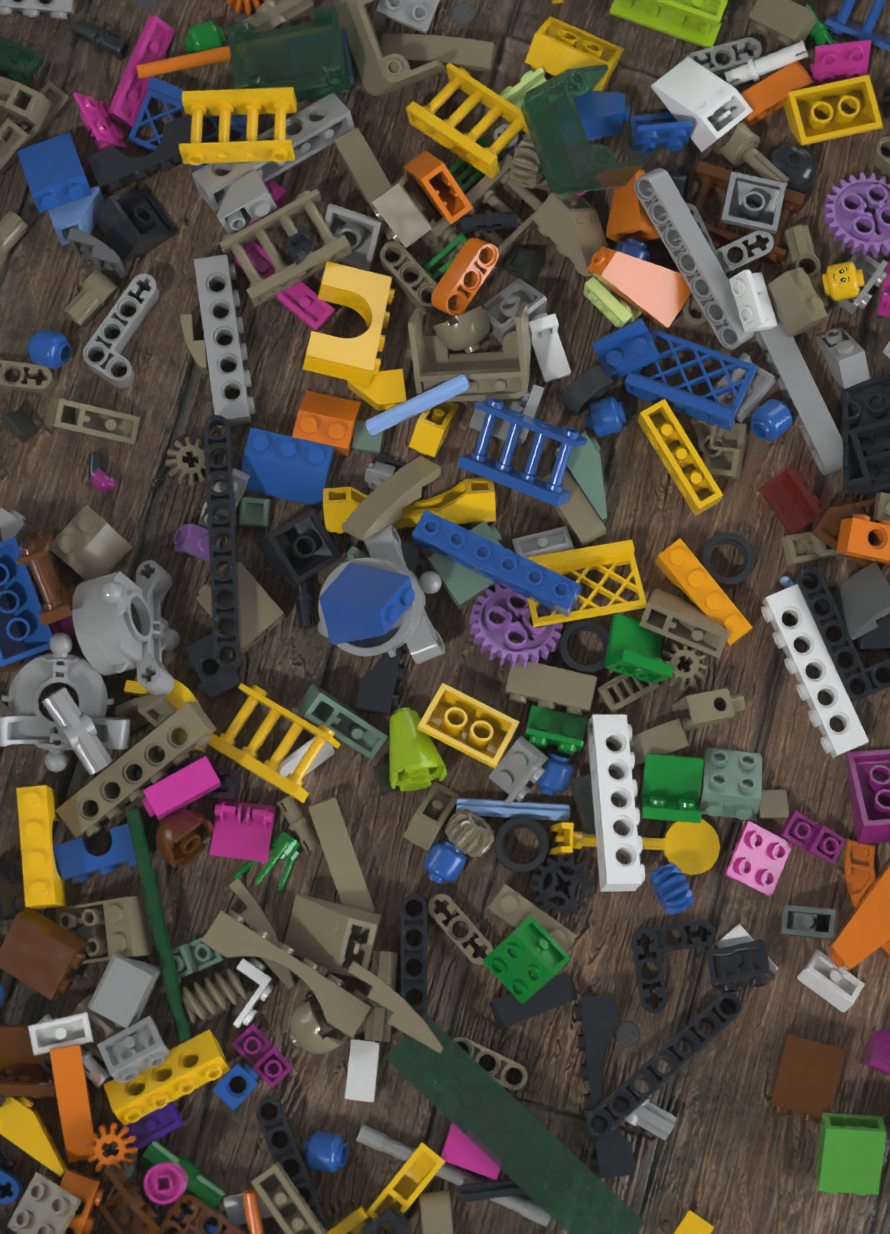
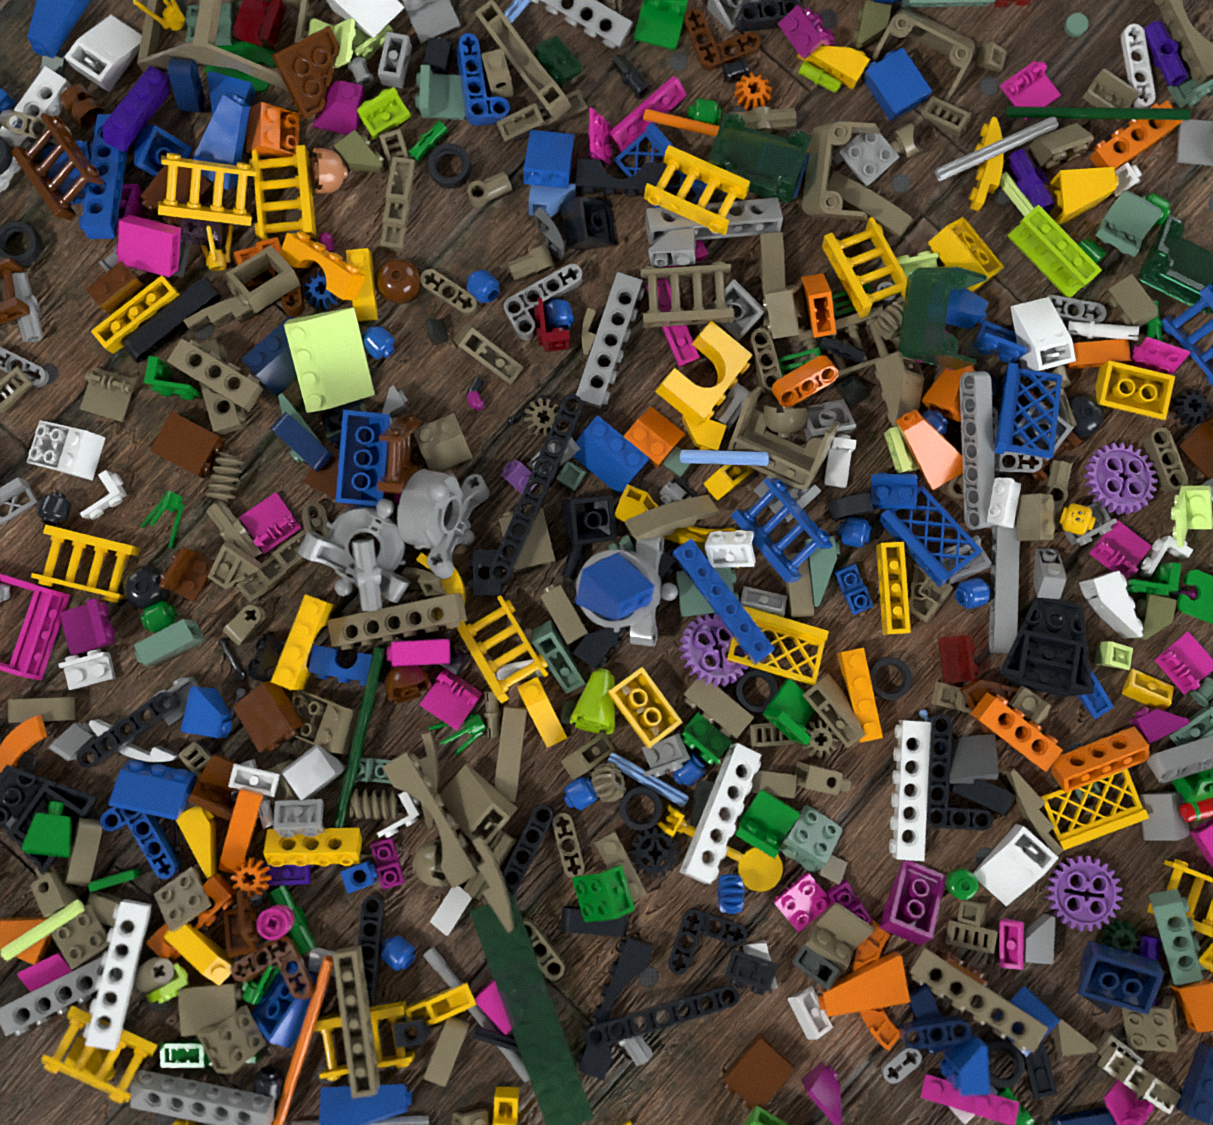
camera: 25 degrees right, 5 degrees up
black tile [283,228,312,266] -> none
none -> yellow slope [517,677,568,748]
none -> dark red bracket [534,298,571,352]
none -> dark tan brick [541,584,588,645]
none -> blue head [544,298,574,330]
none -> white bracket [705,530,756,568]
none -> light grey piece [713,383,751,430]
none -> dark tan bracket [805,902,874,971]
none -> blue slope [833,563,874,615]
none -> blue fence [994,363,1062,459]

